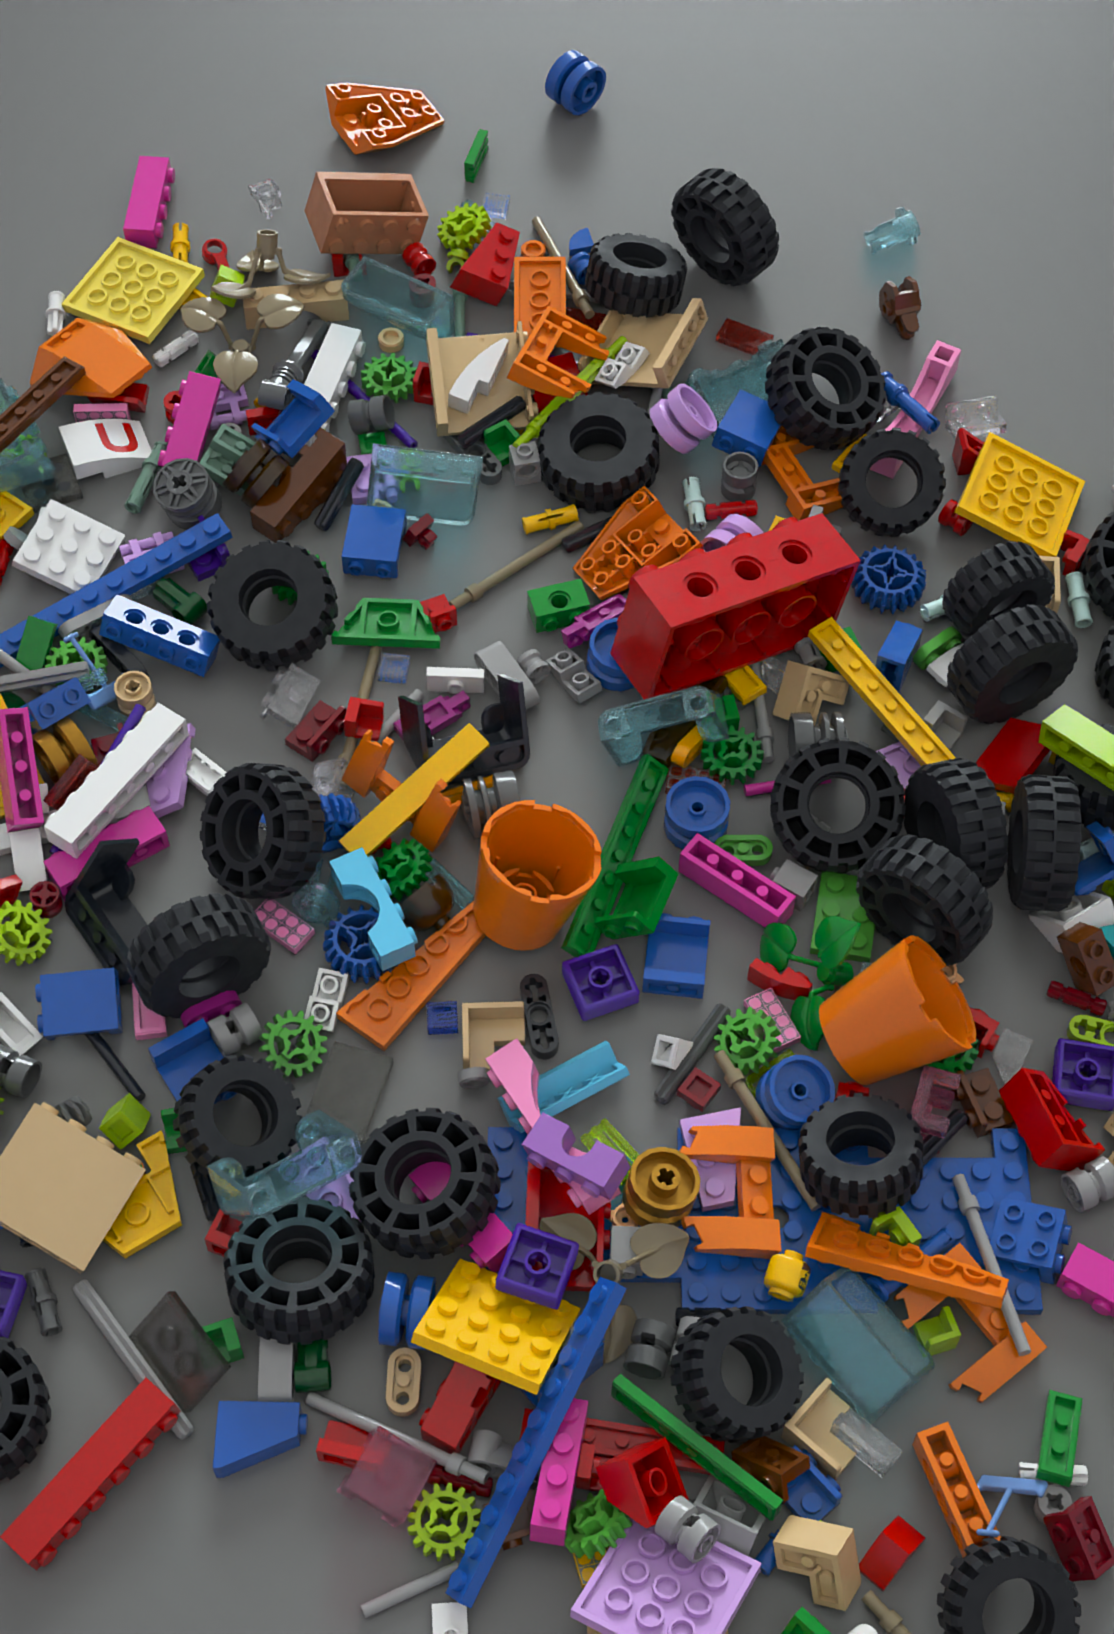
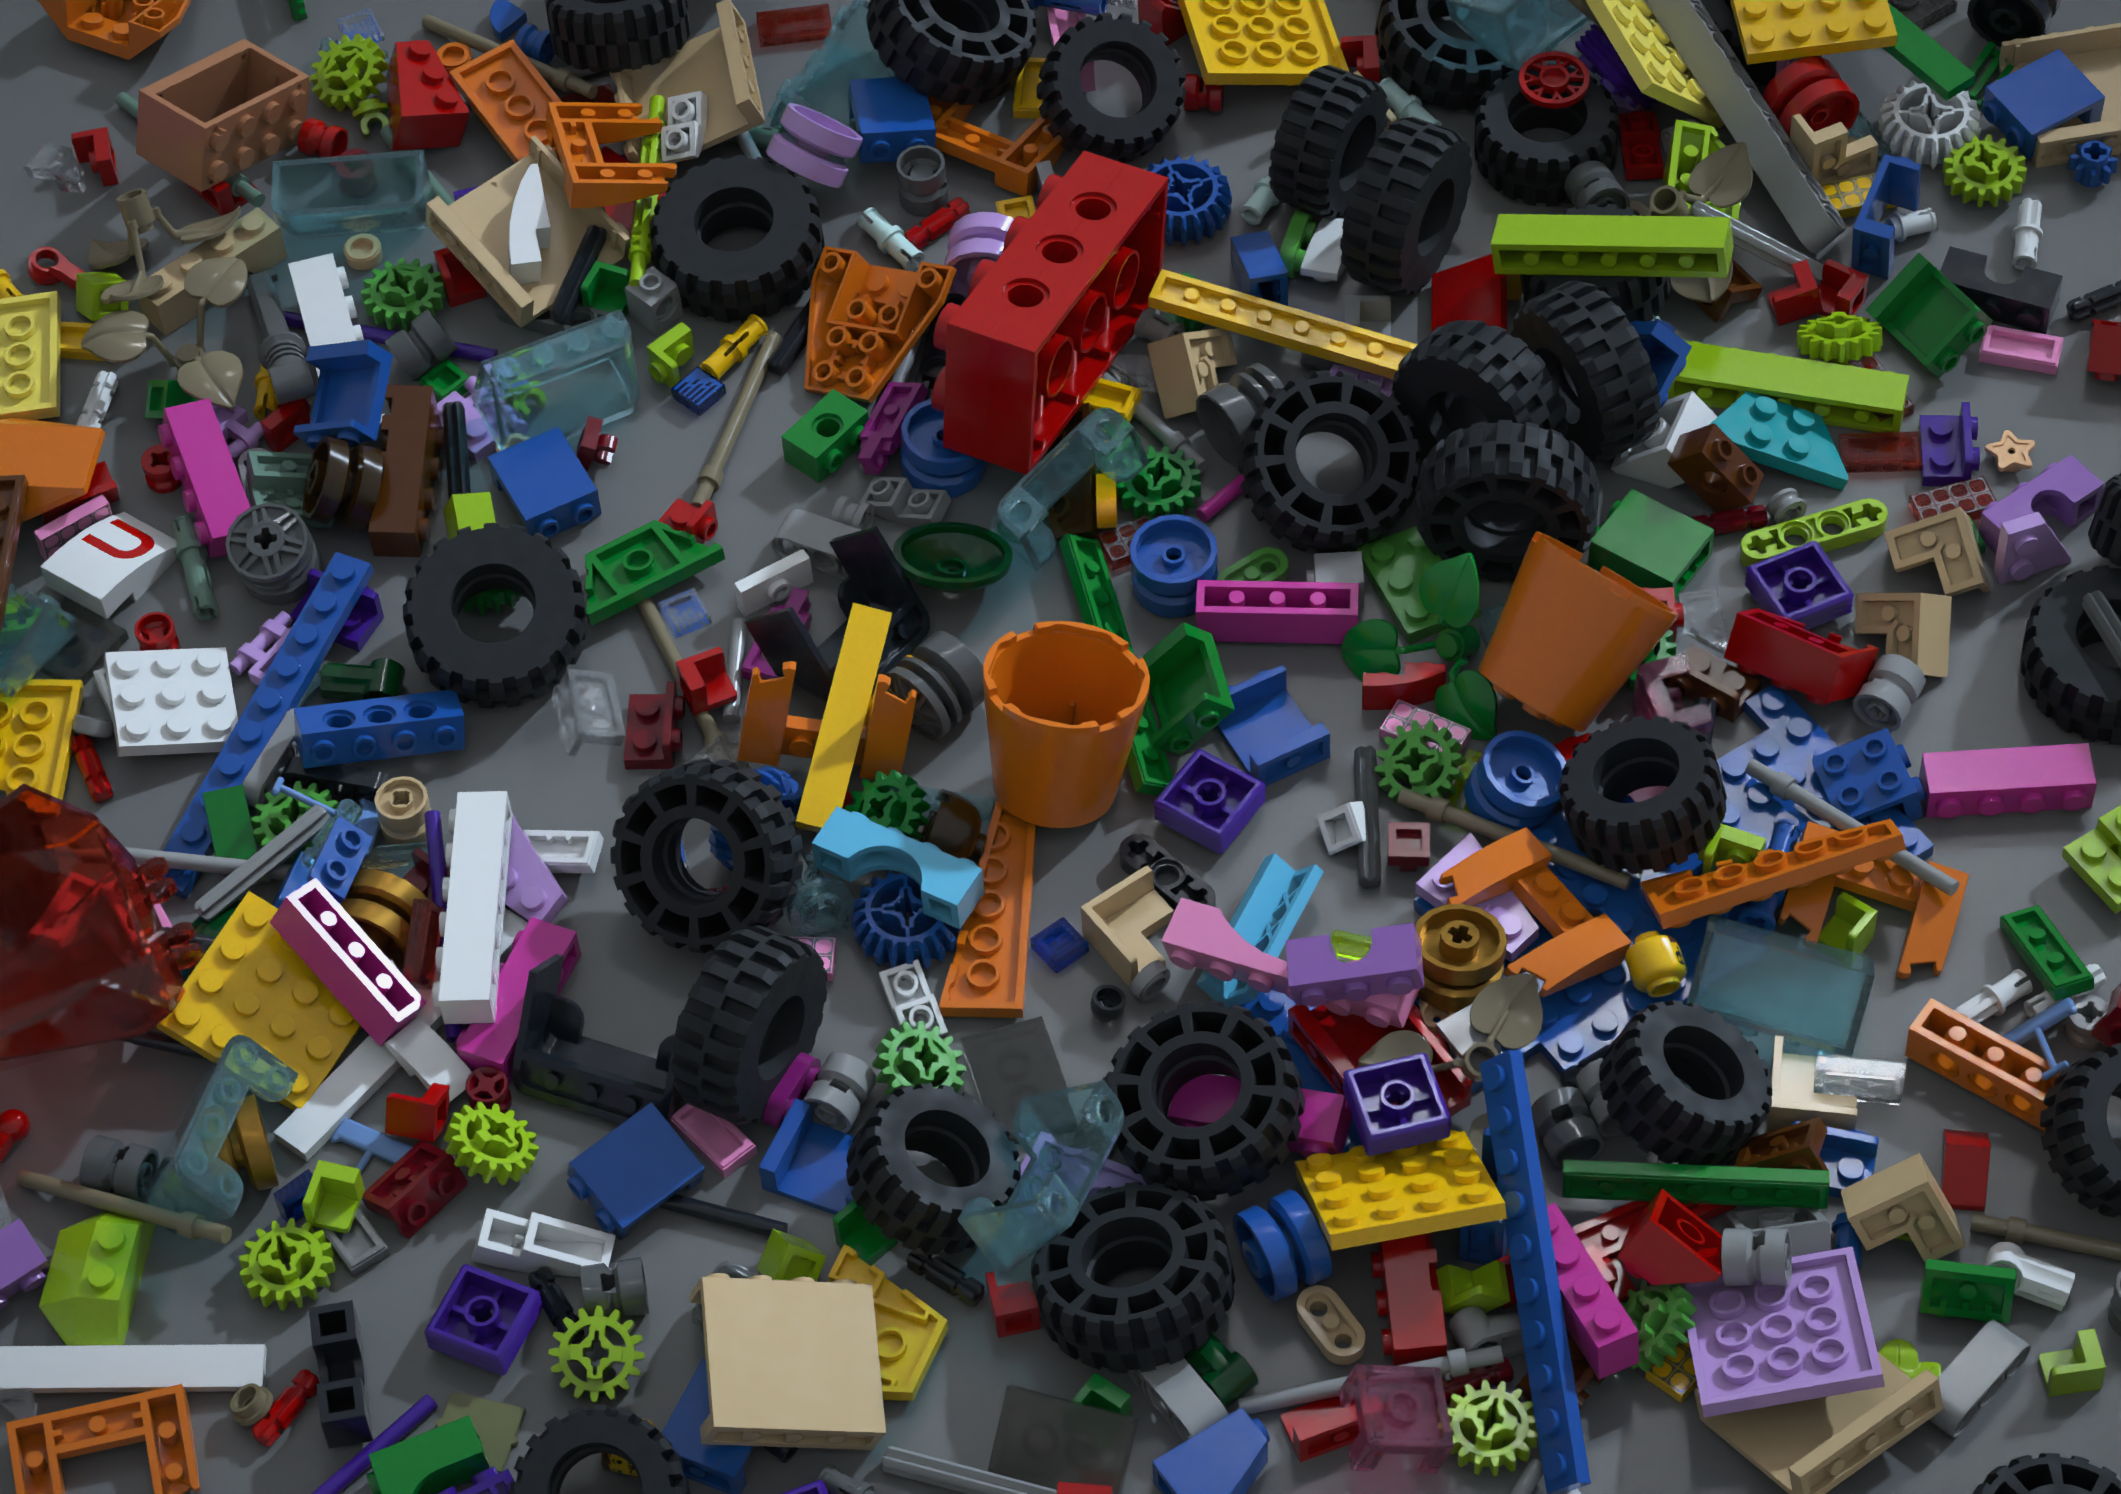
camera: 30 degrees left, 5 degrees down
none -> red bracket [71,127,119,187]
none -> red wheel [134,612,181,651]
none -> lime panel [443,492,496,540]
none -> lime bracket [647,321,695,391]
none -> clear blue tile [671,366,726,416]
none -> dark green dish [893,522,1013,594]
none -> black hinge [1090,985,1126,1022]
none -> lime panel [1436,1260,1510,1315]
none -> green brick [1588,489,1714,601]
none -> white axle [1955,969,2033,1024]

